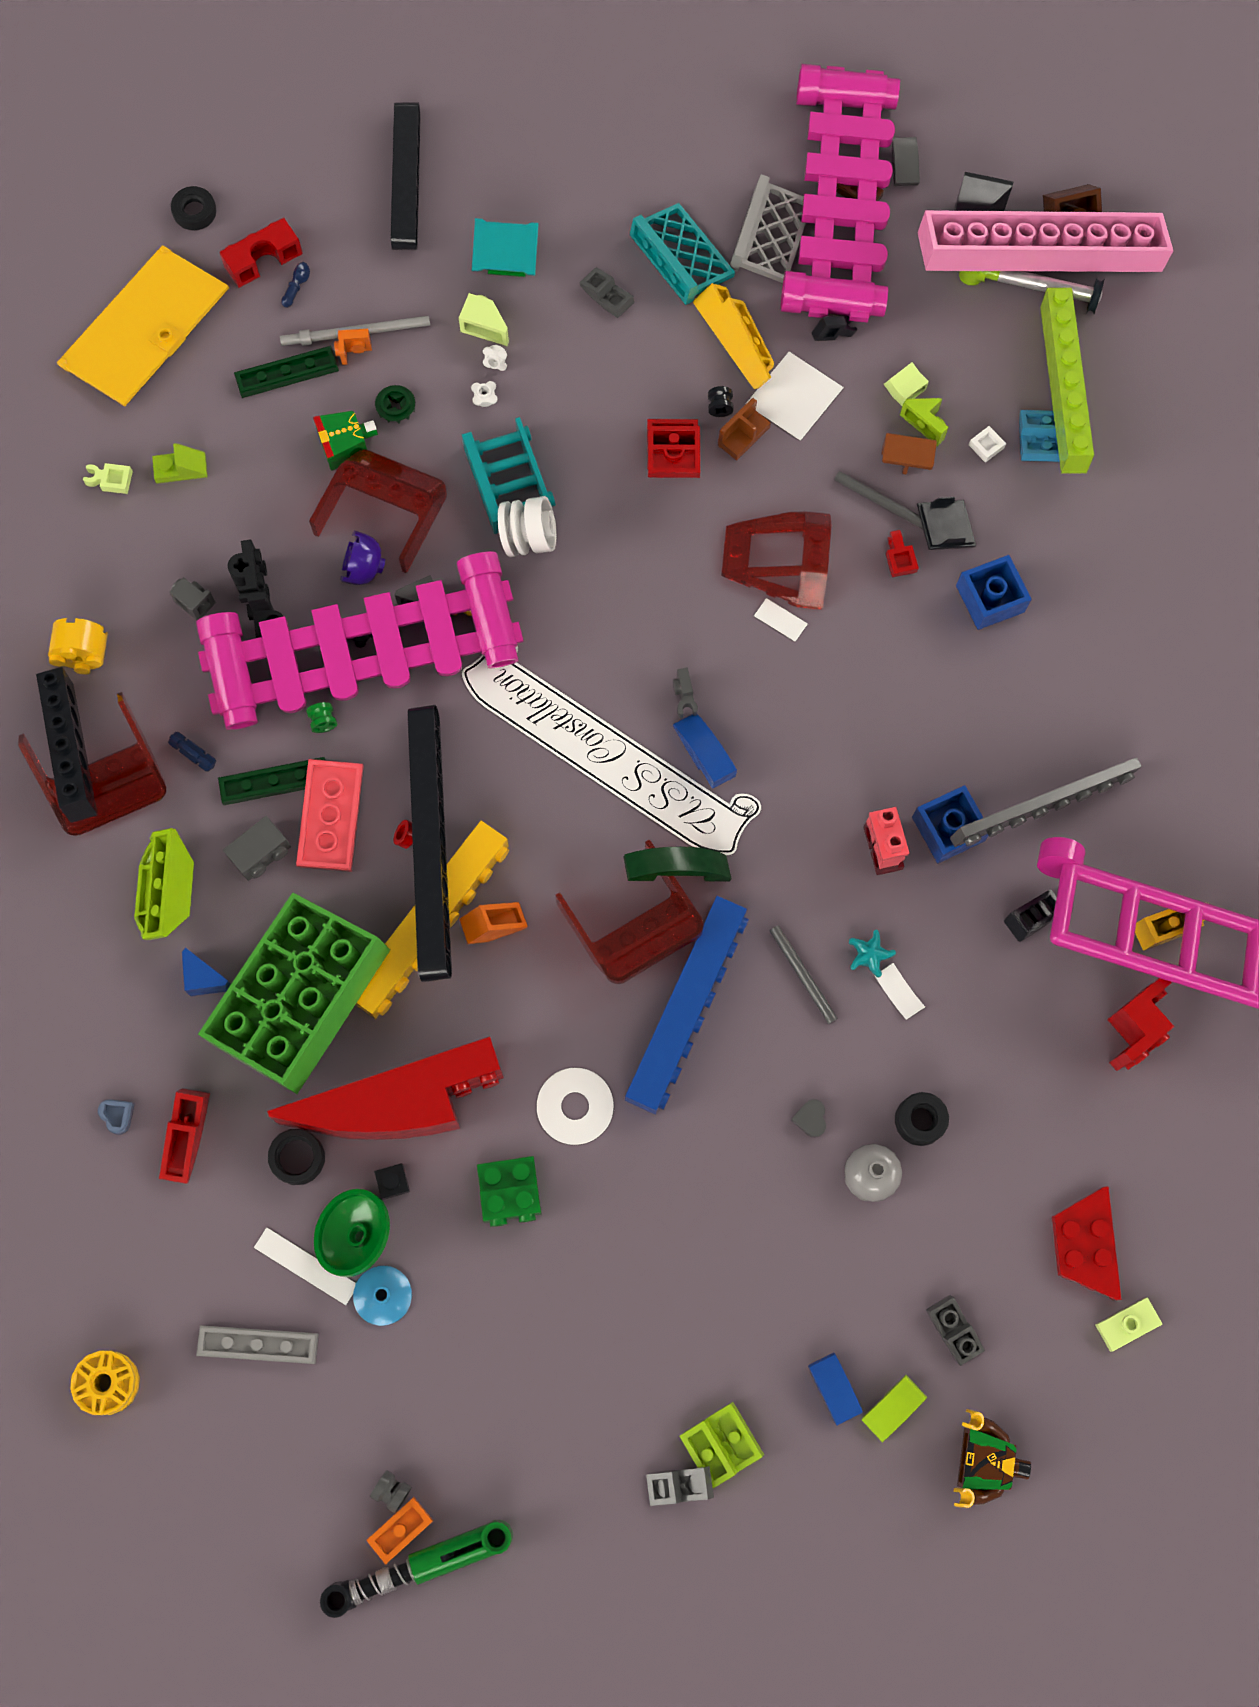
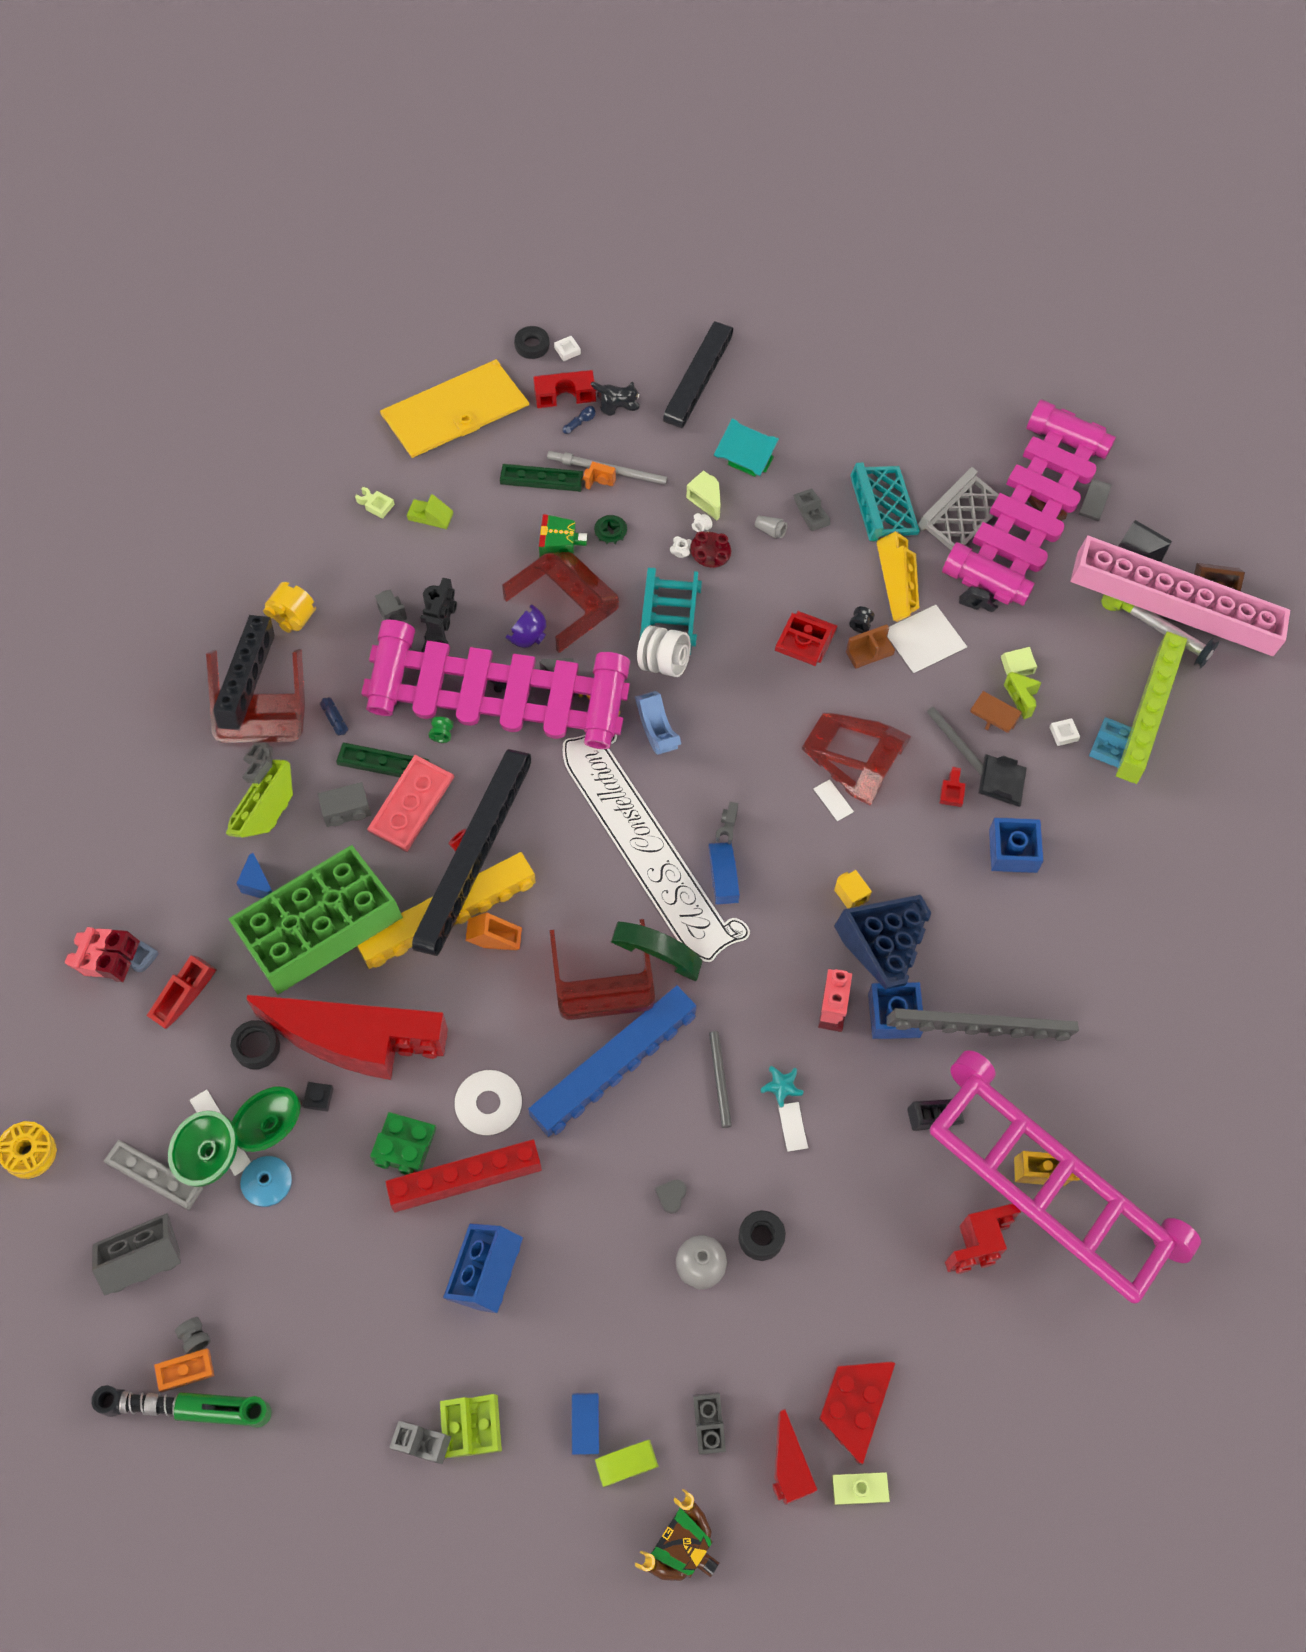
camera: 25 degrees right, 10 degrees down
none -> hips [65,927,140,983]
none -> dark grey slope [92,1213,181,1296]
none -> green dish [168,1110,238,1187]
none -> dark grey tile [242,742,273,784]
none -> red brick [385,1139,542,1213]
none -> blue slope [443,1224,523,1313]
none -> white plate [554,336,581,361]
none -> black animal [591,382,639,416]
none -> medium blue arch [635,691,681,755]
none -> dark red dish [690,531,732,568]
none -> light grey cone [755,515,787,539]
none -> red slope [772,1409,817,1505]
none -> yellow brick [834,870,872,909]
none -> dark blue slope [834,894,931,990]

